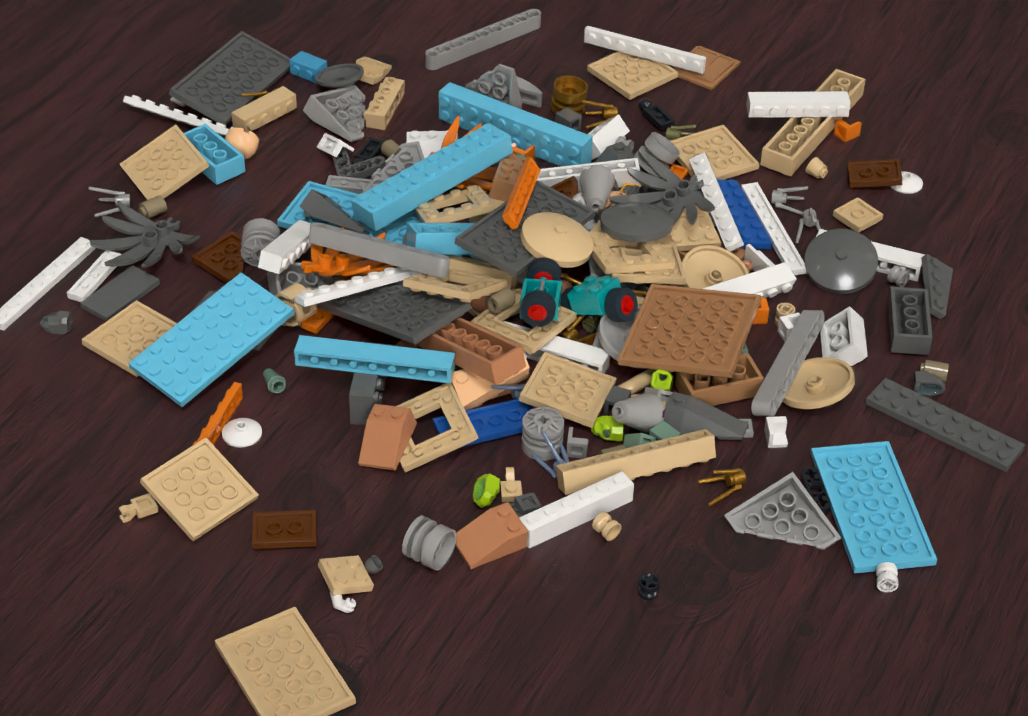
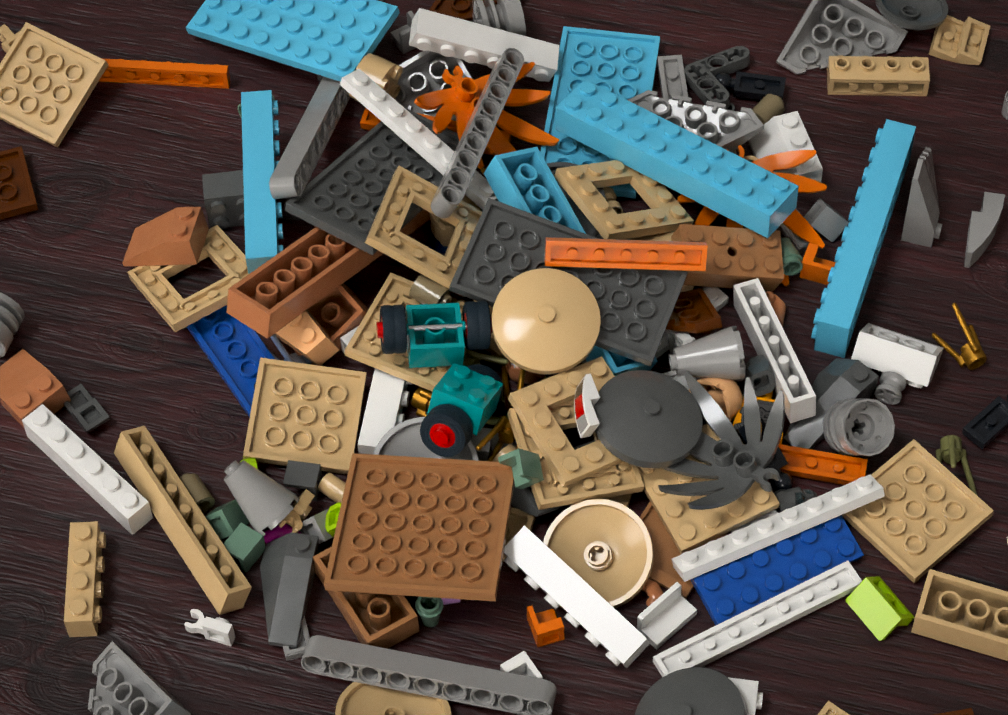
camera: 80 degrees right, 15 degrees up
white dish [222,418,262,448] -> none
dark grey wedge [299,189,371,235] -> none
white panel [317,133,354,158] -> none
lime rock [473,474,500,508] -> none
tan plate [500,467,522,502] -> none
light grey wheel [522,407,564,461] -> none
sand blue plant [532,431,569,479] -> none
pearl gold wheel [551,75,588,115] -> none
dark grey brick [555,107,582,131] -> none
light grey panel [567,427,588,458] -> none
tan wheel [592,512,622,541] -> none
pearl gold plant [698,468,746,506] -> none
white panel [764,416,788,448] -> none
light grey plant [771,186,808,215] -> none
tan wheel [775,303,795,326] -> none
light grey plant [795,208,821,244] -> none
tan hat [806,157,828,179] -> none
none -> tan brick [64,521,106,637]
none -> white plate [184,609,235,647]
none -> light grey beam [269,76,350,199]
none -> sand green panel [498,448,544,489]
none -> white slope [574,374,600,438]
none -> lime panel [846,576,915,641]

